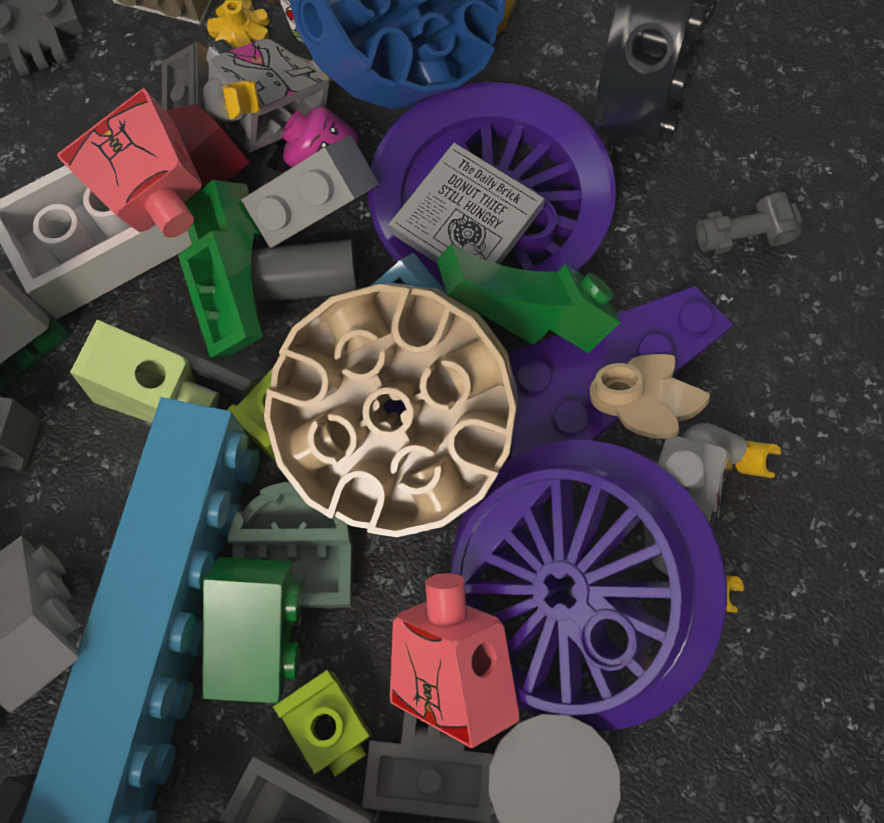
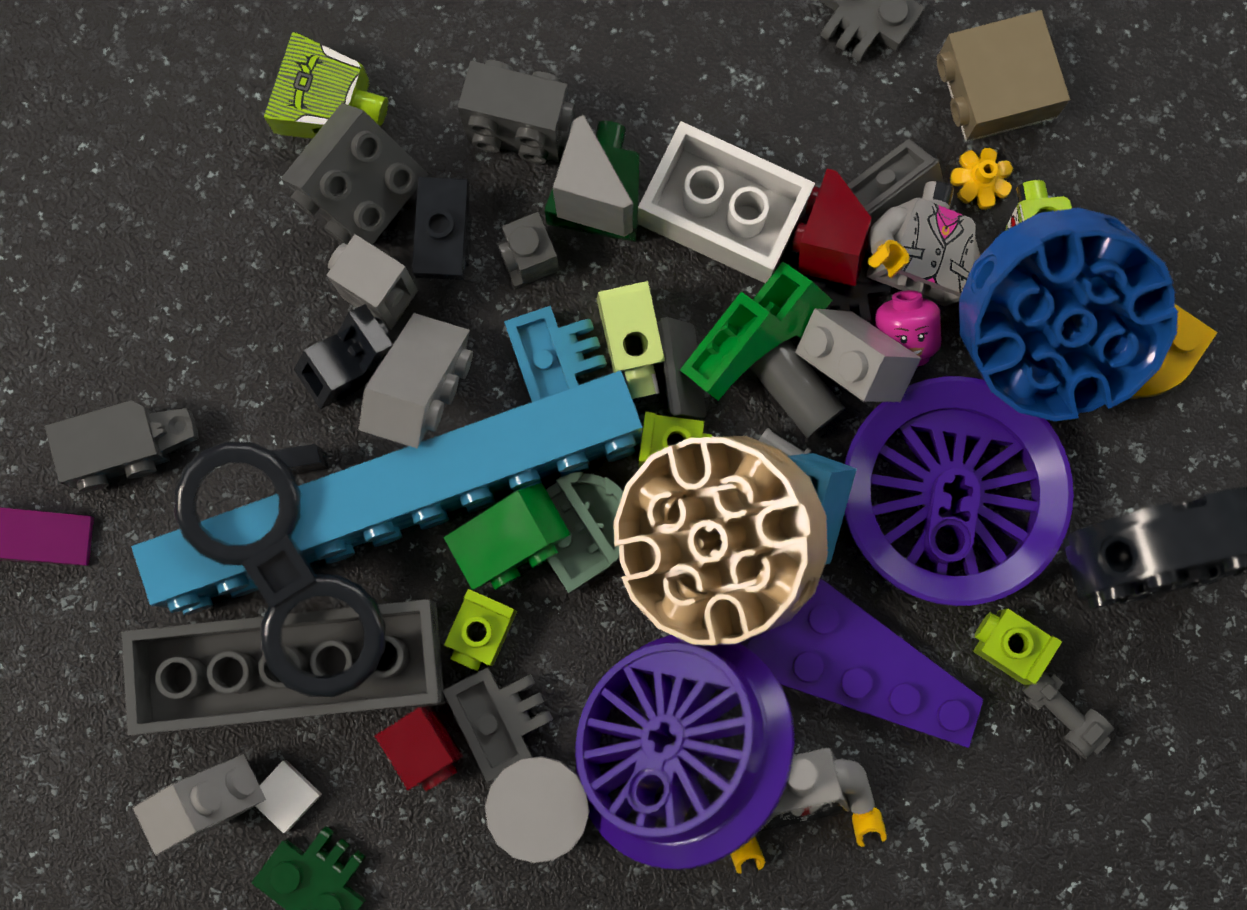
camera: 55 degrees right, 10 degrees up
coral torso [57,88,202,238] -> none
light grey tile [388,143,544,265] -> none
coral torso [390,573,519,748] -> none
green slope [437,243,621,353] -> none
tan plate [590,354,710,439] -> none
none -> dark azure hinge [504,306,607,402]
none -> lime brick [973,608,1062,685]

